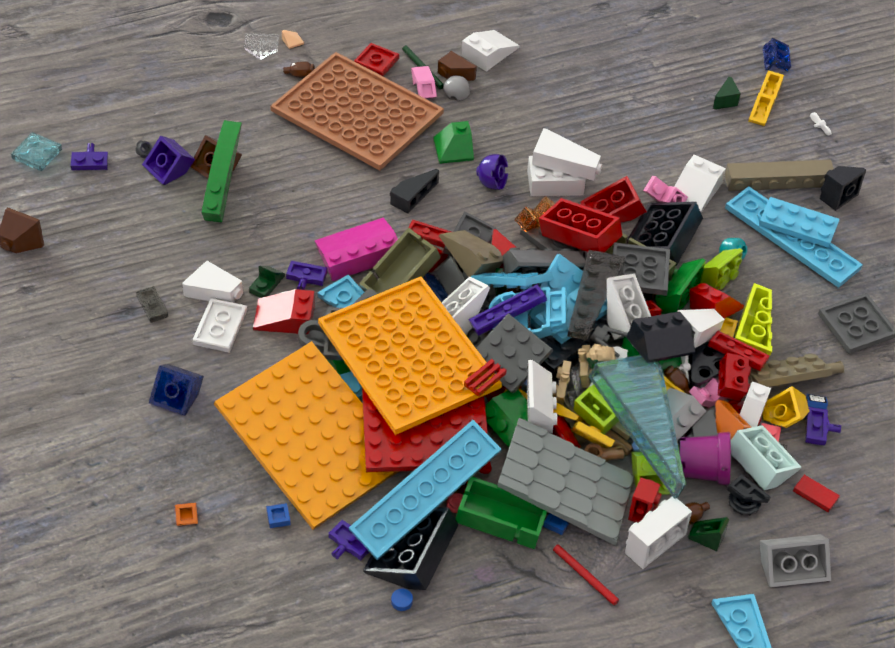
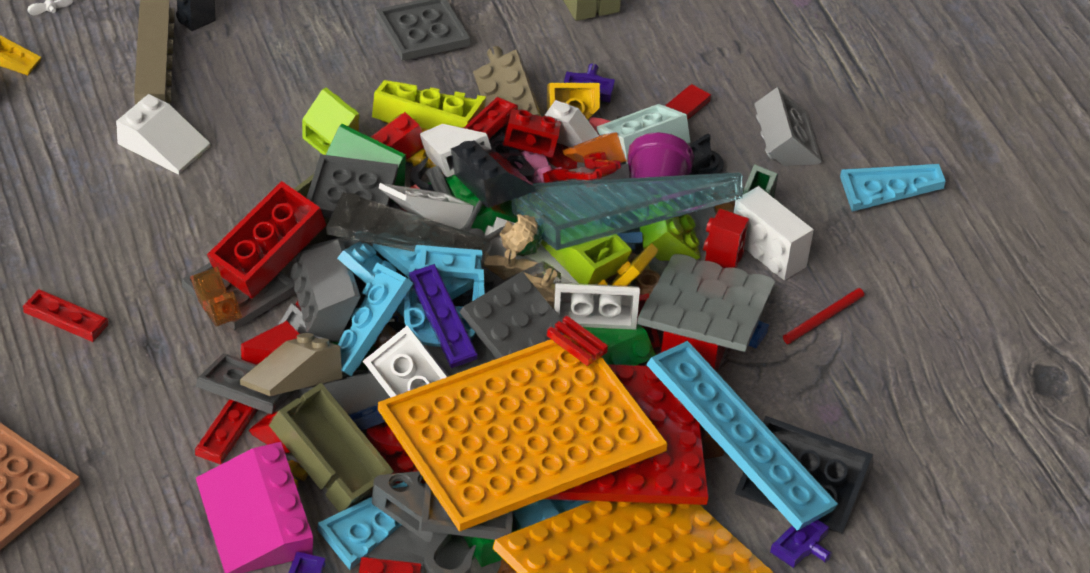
camera: 90 degrees left, 5 degrees down
black slope [390,169,439,214] -> none
blue tile [391,589,413,611] -> none
green slope [433,121,474,164] -> none
green piece [456,477,547,549] -> none
dark purple cylinder [476,154,508,190] -> none
white brick [527,156,586,196] -> none
white slope [532,128,602,181] -> none
red slope [580,176,647,222] -> none
black slope [626,202,703,266] -> none
bright pink slope [643,176,688,203] -> none
teal head [719,238,748,260] -> none
medium azure plate [725,186,863,288] -> none
medium azure plate [759,197,840,248] -> none
tile [806,394,828,409] -> none
none -> red tile [23,289,108,342]
none -> red piece [543,152,621,186]

